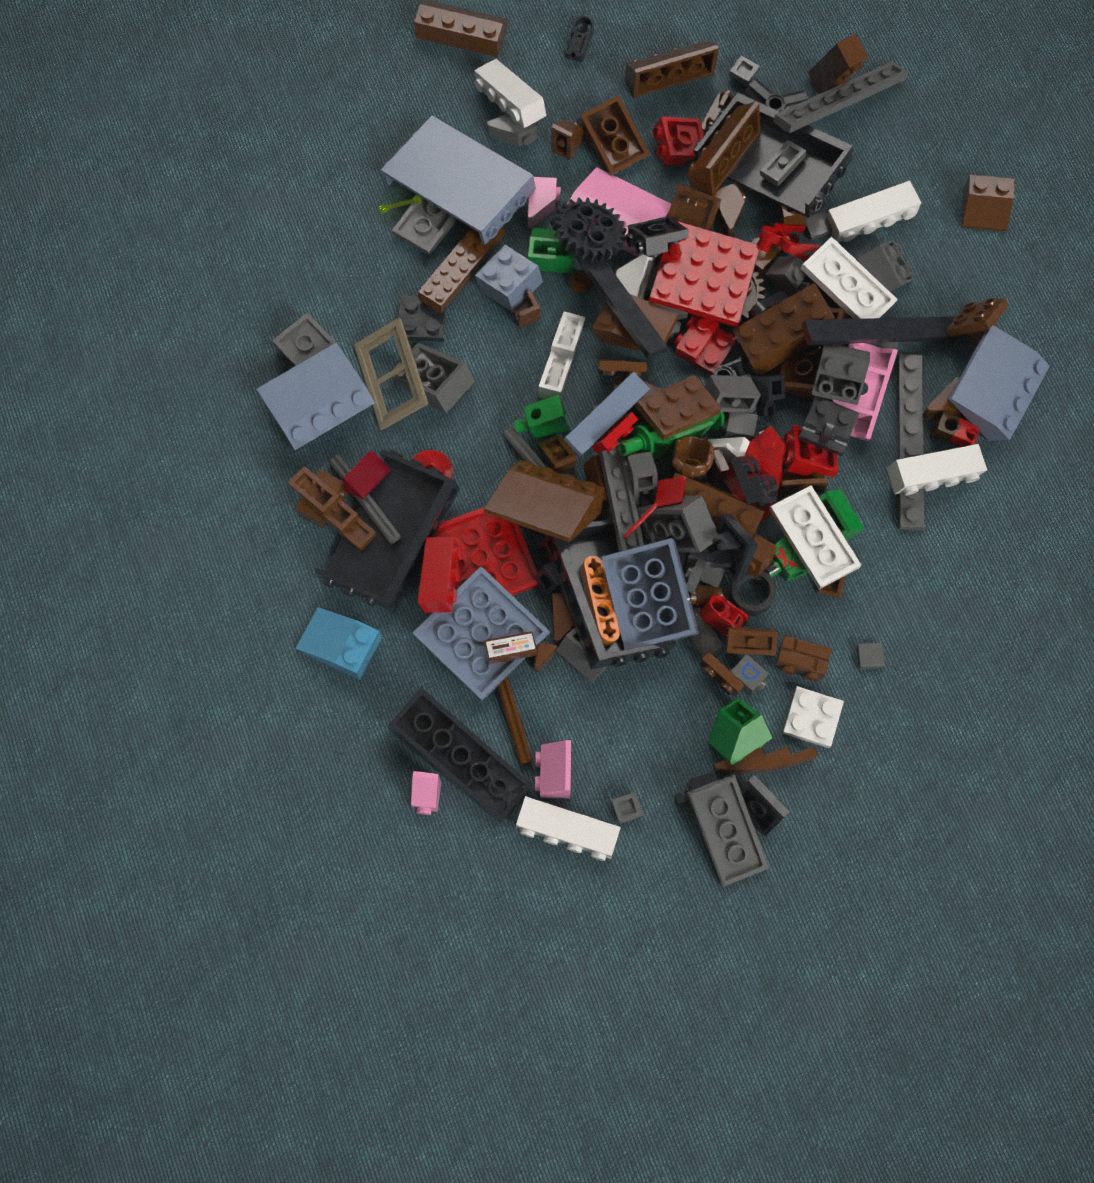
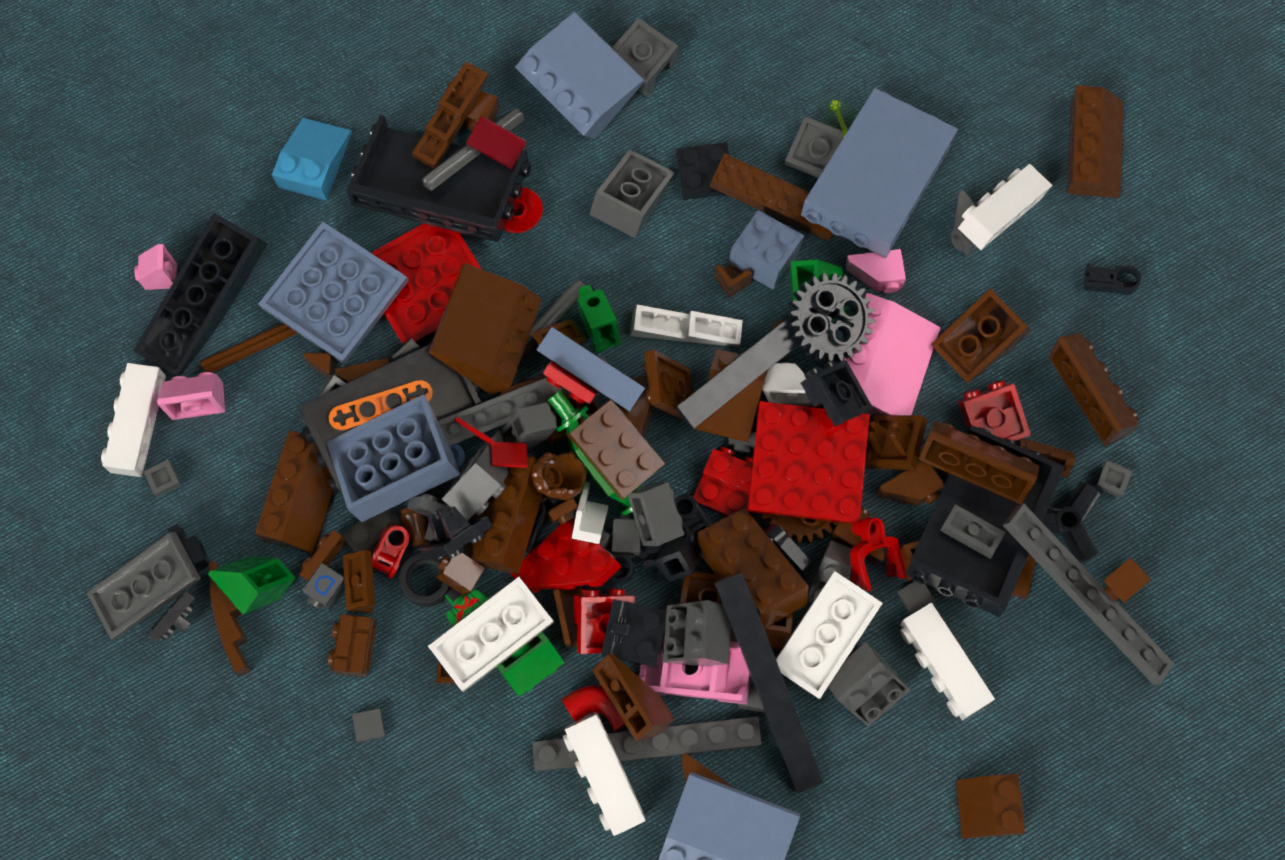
camera: 85 degrees right, 0 degrees up
dark tan door [354,318,428,430] -> none
red brick [418,537,463,613] -> none
slope [484,631,537,665] -> none
reddish brown slope [551,119,584,160] -> none
black plate [731,455,779,507] -> none
white plate [783,686,844,748] -> none
leg [929,411,980,448] -> none
reddish brown plate [946,297,1008,347] -> none
none -> reddish brown slope [255,430,334,554]
none -> red cylinder [561,685,626,732]
none -> reddish brown slope [592,653,675,742]

